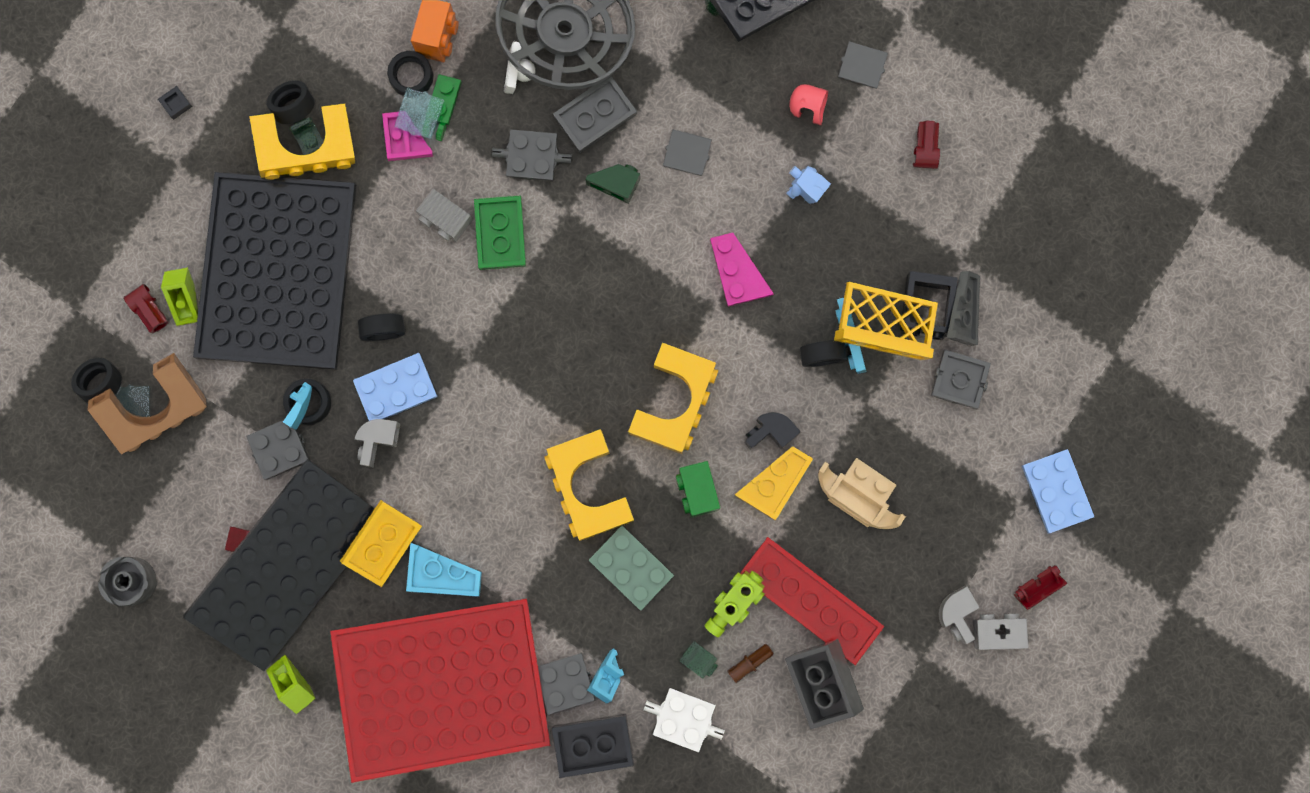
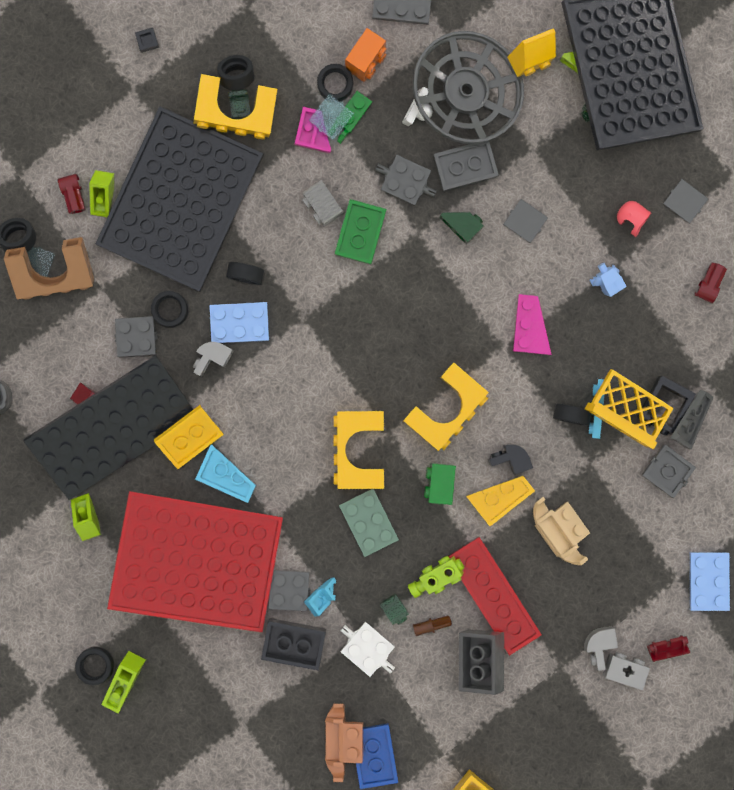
camera: 10 degrees right, 5 degrees up
medium azure slope [283,382,312,430] -> none

